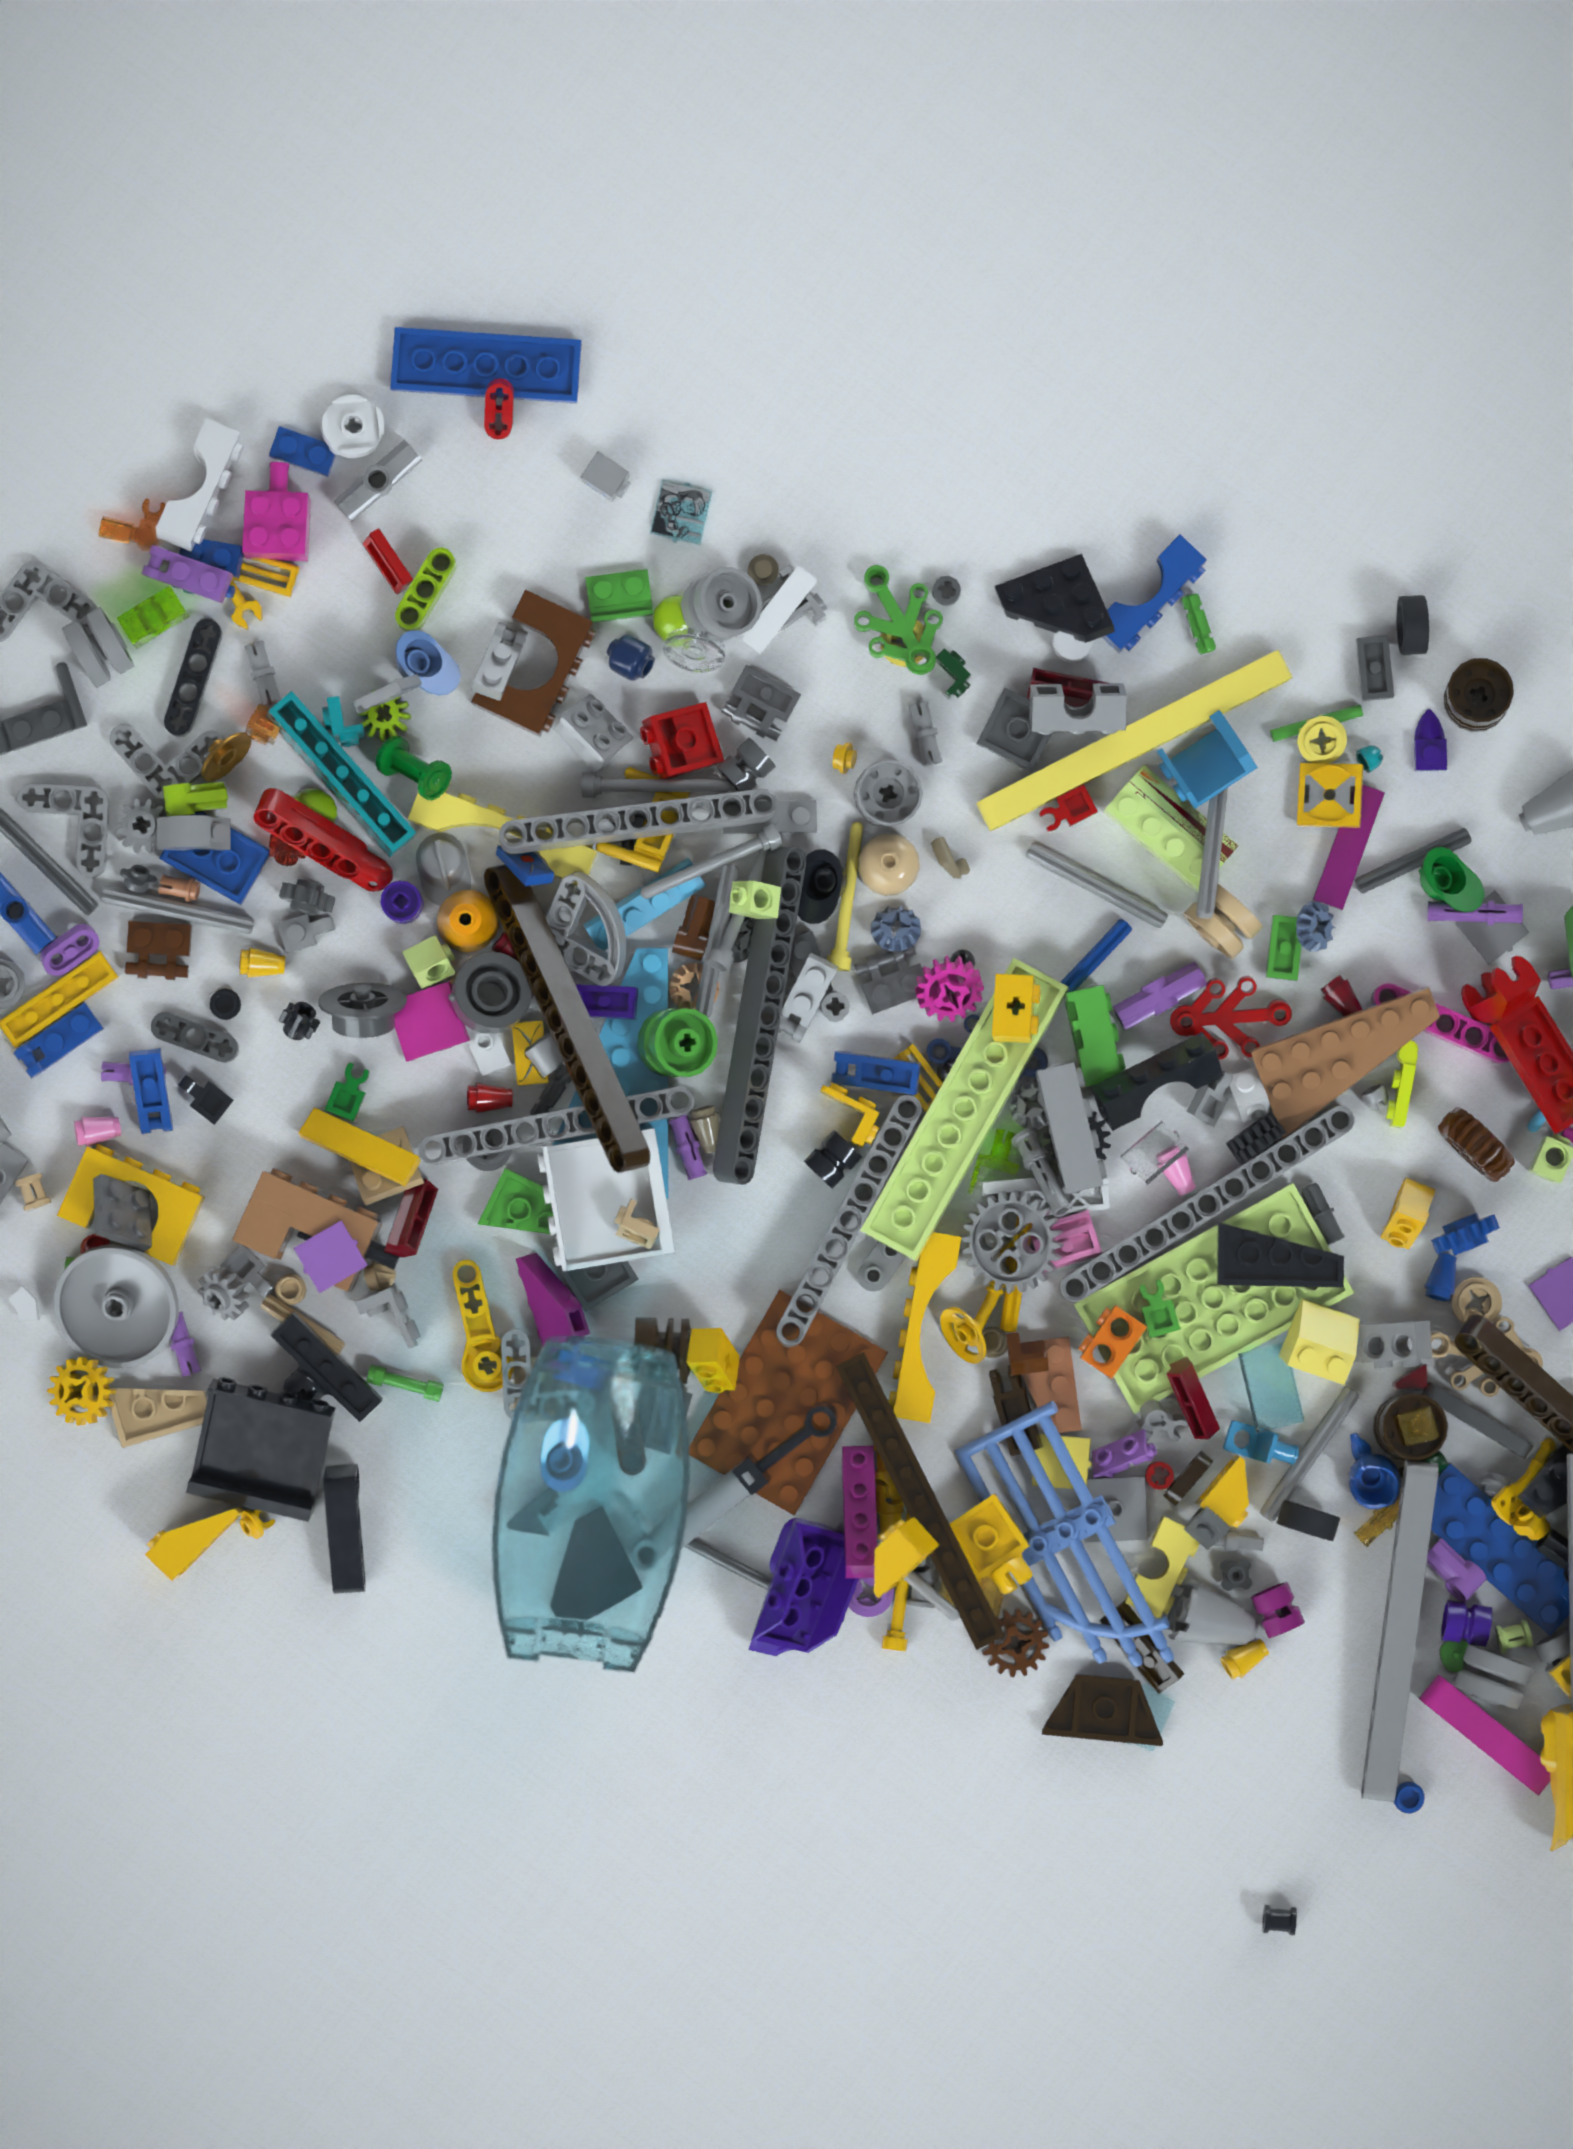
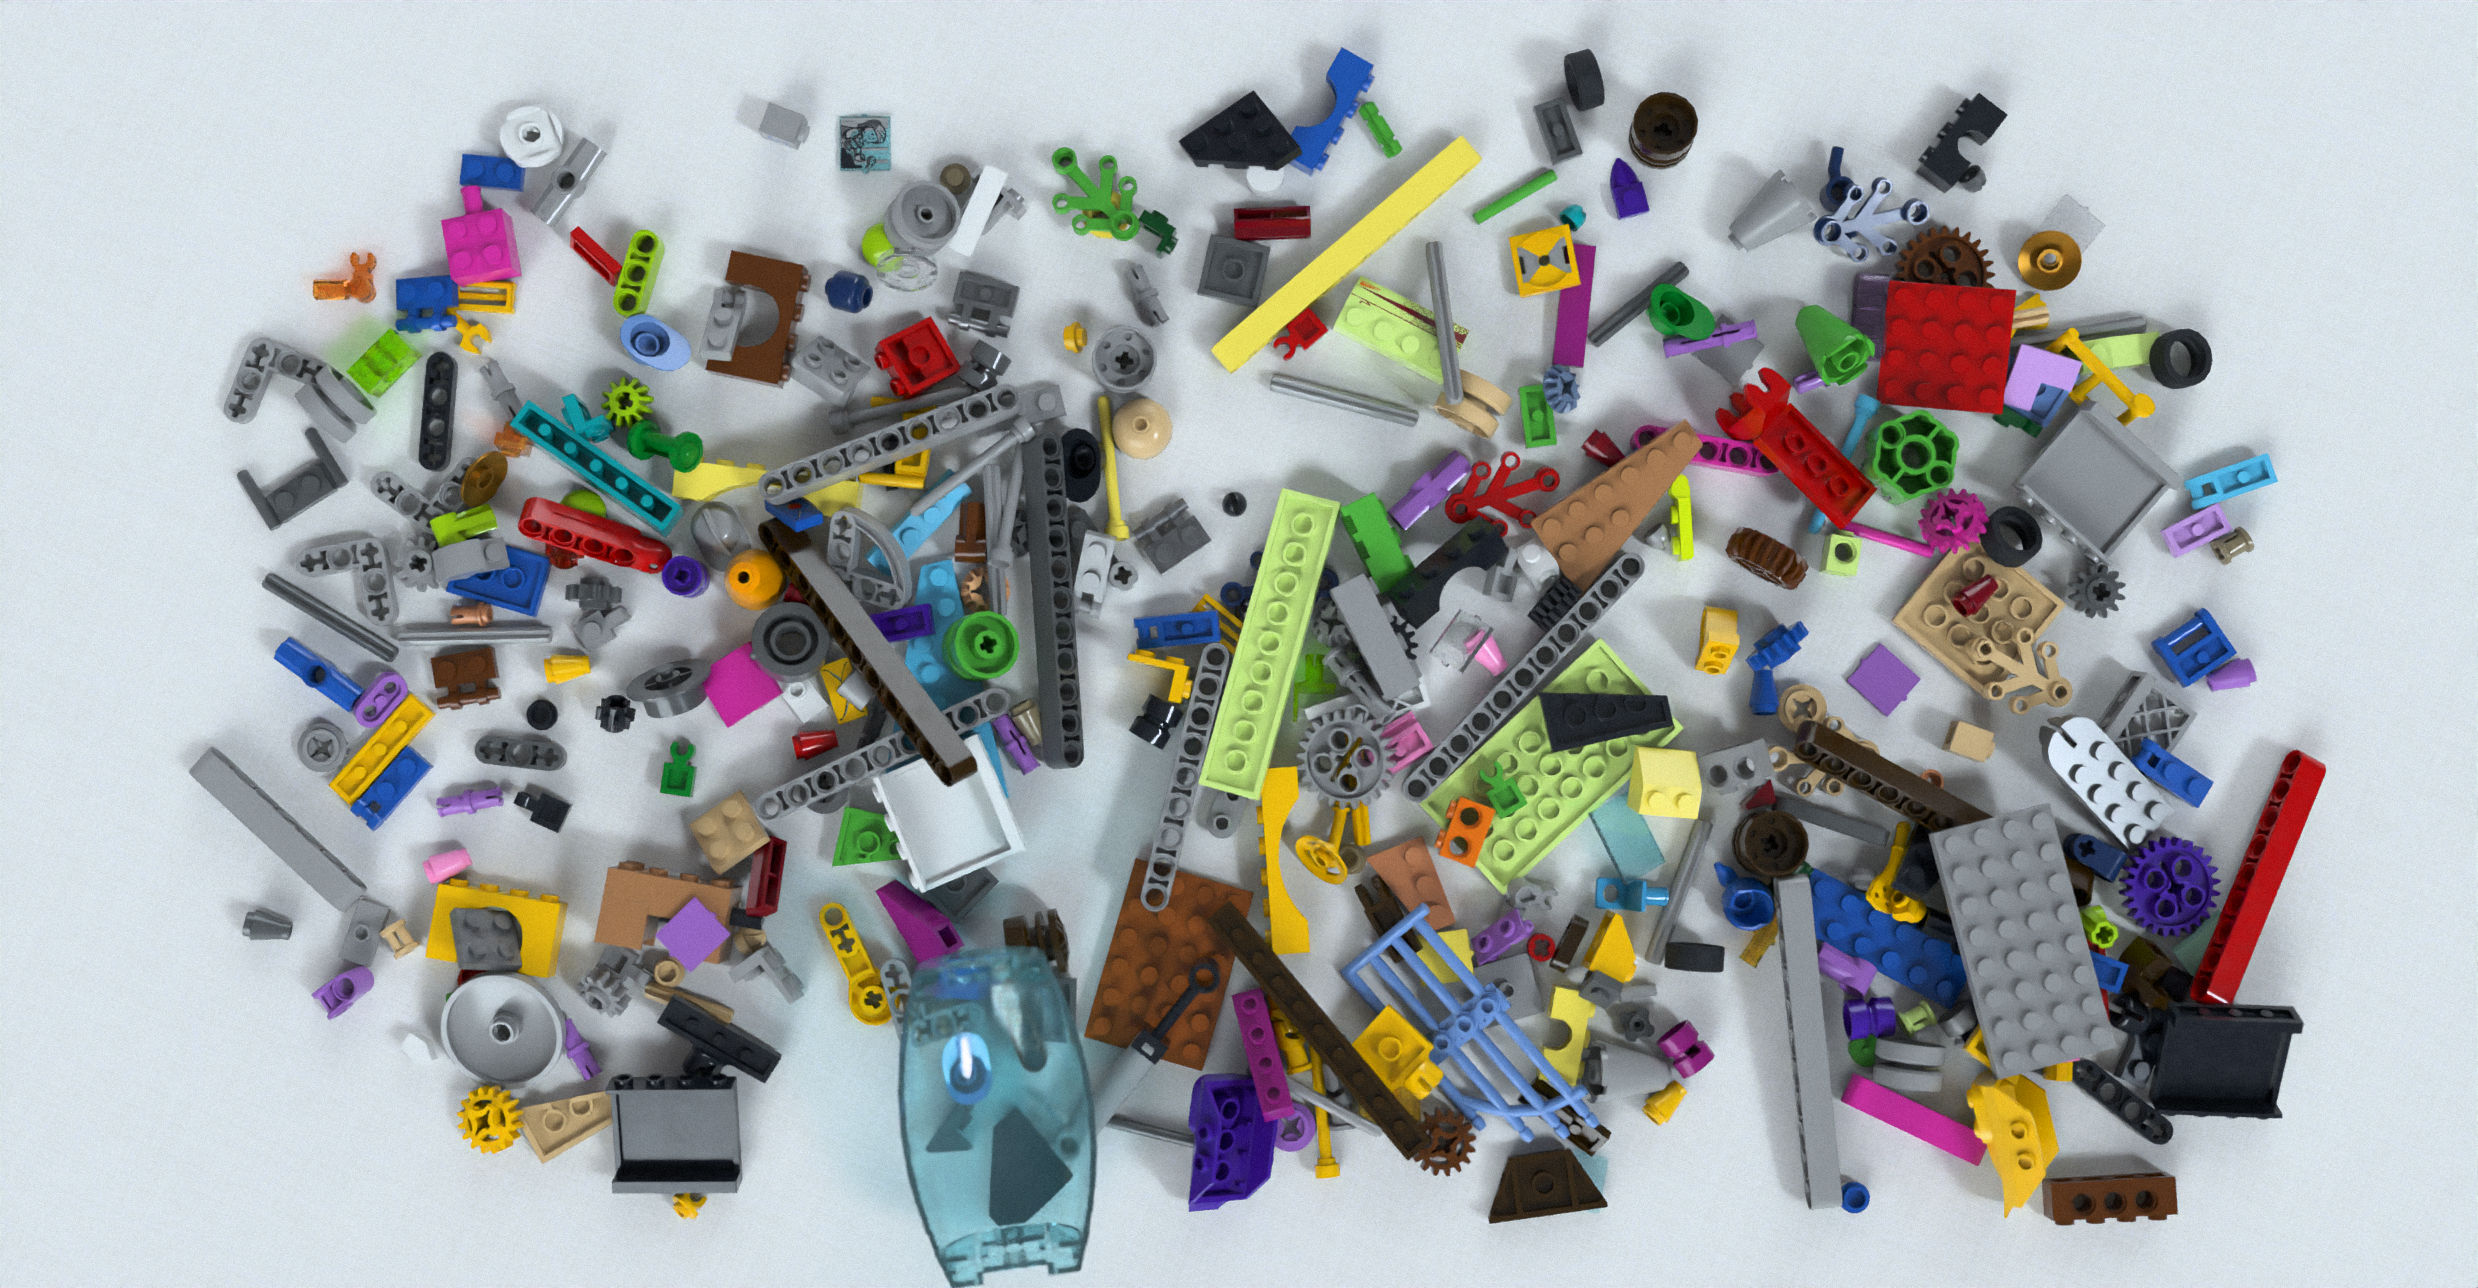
camera: 10 degrees left, 0 degrees up
dark grey plate [120,865,157,893] -> none
blue plate [129,1048,173,1134] -> none
medium lavender plate [141,545,233,604] -> none
yellow slope [145,1507,244,1581] -> none
white arch [156,418,244,552] -> none
yellow tile [298,1107,421,1187] -> none
black beam [324,1464,366,1594] -> none
light grey tile [352,674,422,714] -> none
bright green bar [366,1364,444,1402] -> none
blue plate [390,327,582,404] -> none
yellowish green brick [402,935,456,990] -> none
red beam [484,378,514,440] -> none
bright green plate [586,569,653,623] -> none
tan bracket [614,1199,660,1249] -> none
yellow brick [687,1328,740,1393] -> none
yellowish green brick [729,881,781,919] -> none
sand blue gear [871,905,921,951] -> none
yellow slope [874,1517,939,1598] -> none
dark pink gear [915,956,984,1022] -> none
dark tan arm [931,837,970,879] -> none
dark grey bush [932,576,961,606] -> none
yellow brick [992,974,1041,1043] -> none
reddish brown panel [1006,1332,1049,1376] -> none
light grey arch [1029,683,1127,735] -> none
blue axle [1060,919,1132,993] -> none
dark azure panel [1157,710,1258,809] -> none
dark red piece [1166,1356,1220,1440] -> none
light yellow gear [1296,714,1347,763] -> none
dark grey axle [1302,1183,1345,1245] -> none
clear yellow plate [1397,1407,1439,1446] -> none

